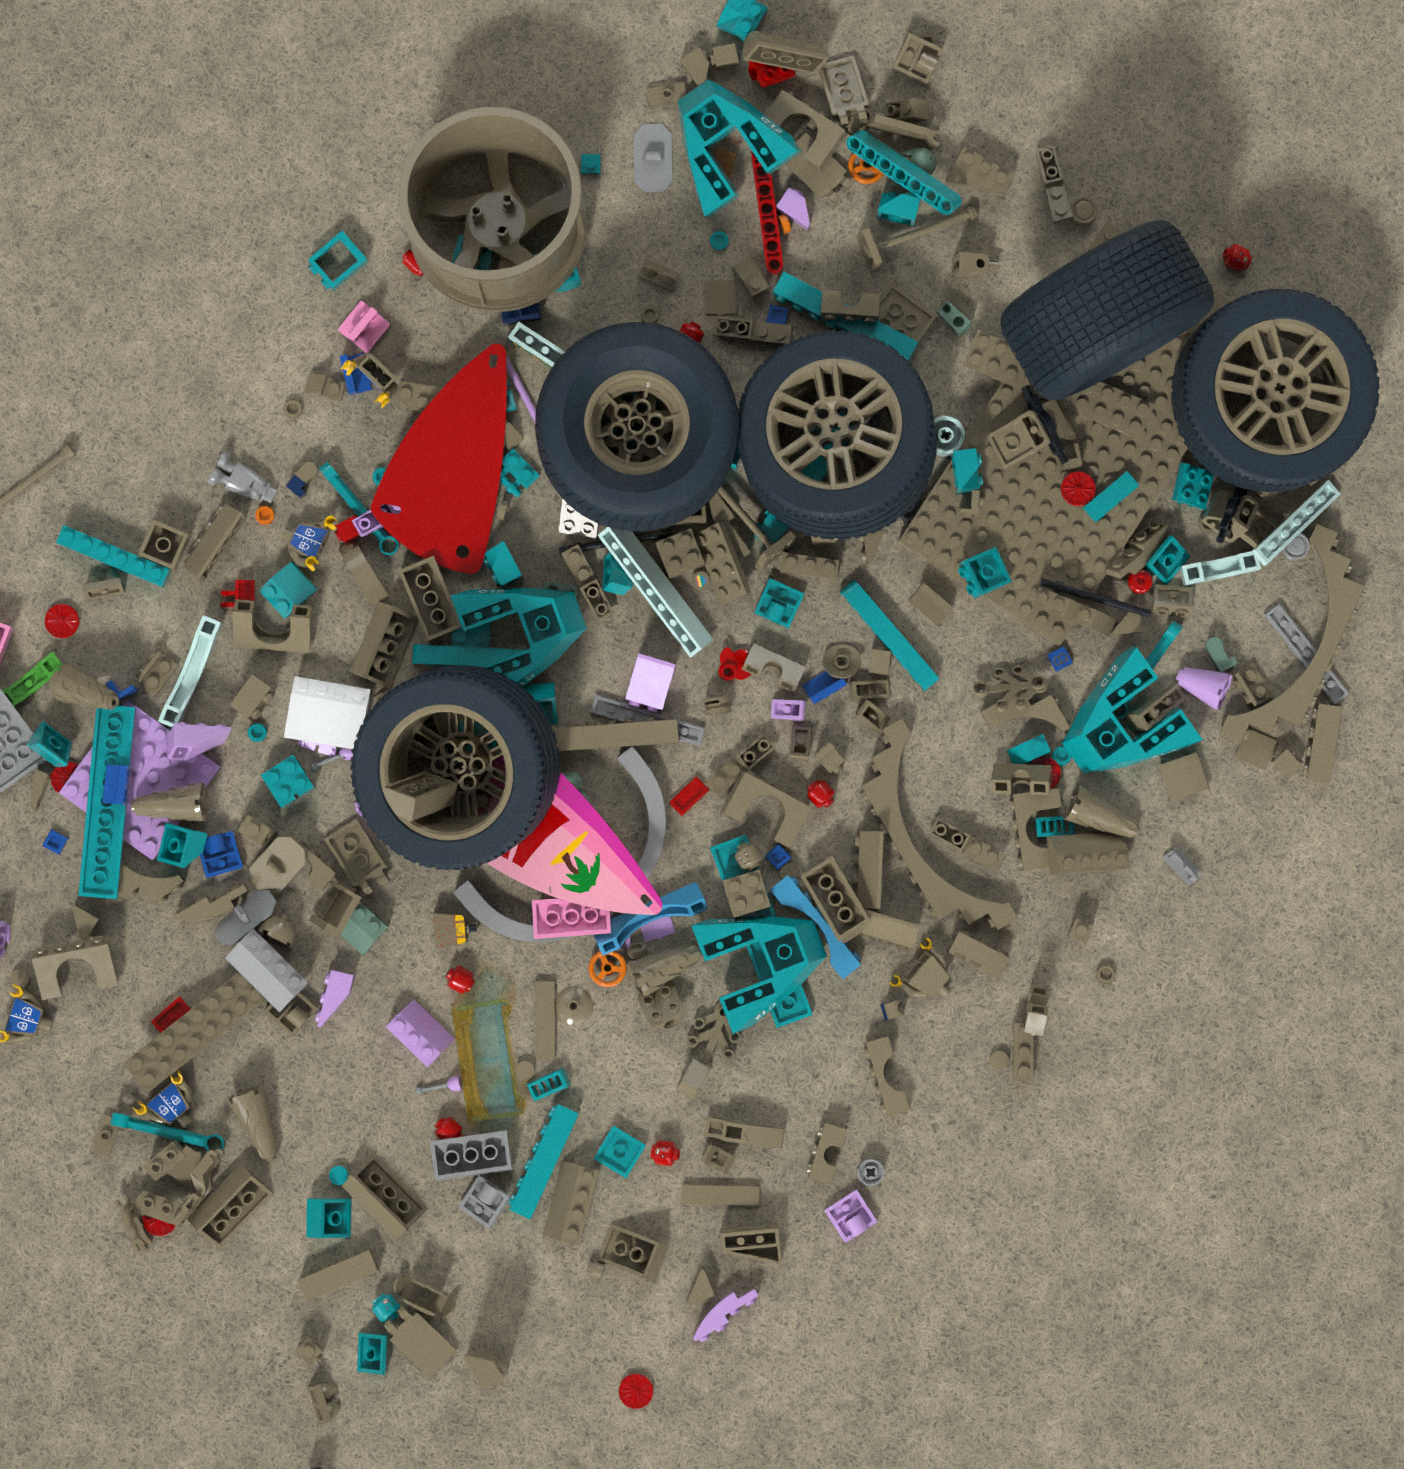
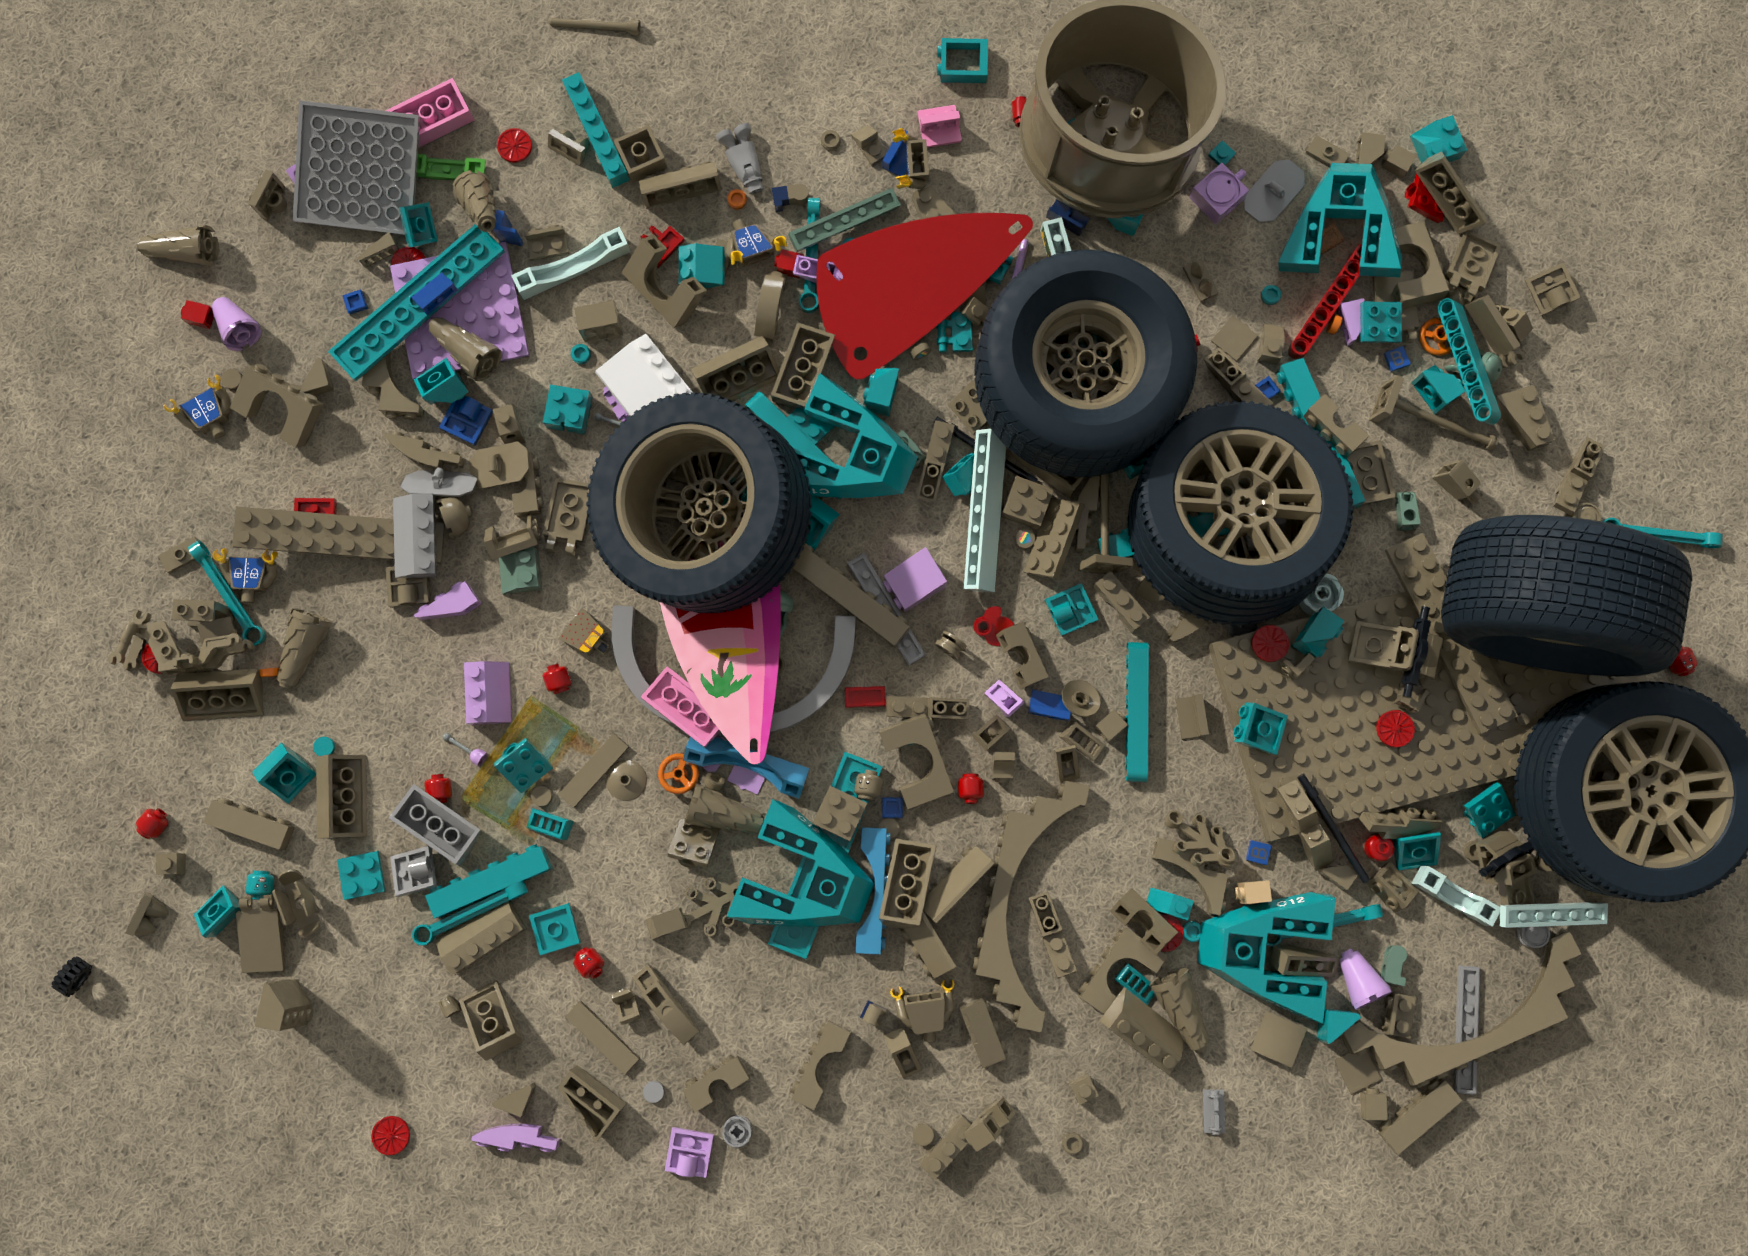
camera: 40 degrees right, 5 degrees down
lavender slope [167,722,231,760] -> none
dark tan slope [382,771,457,822] -> none
teal tile [1083,471,1140,523] -> none
none -> red head [136,808,169,839]
none -> orange tile [259,668,279,677]
none -> teal plate [337,851,386,900]
none -> teal piece [412,881,528,945]
none -> teal plate [494,738,553,793]
none -> light grey tile [643,1081,665,1103]
none -> sand green plate [788,188,901,253]
none -> dark tan slope [884,1027,922,1078]
none -> dark tan plate [961,297,989,328]
none -> lavender piece [1189,163,1249,225]
none -> tan brick [1234,880,1272,904]
none -> red wheel [1252,625,1289,662]
none -> teal slope [1317,1009,1361,1044]
none -> teal plate [1360,301,1402,343]
none -> blue tile [1383,346,1411,372]
none -> teal piece [1602,518,1723,549]

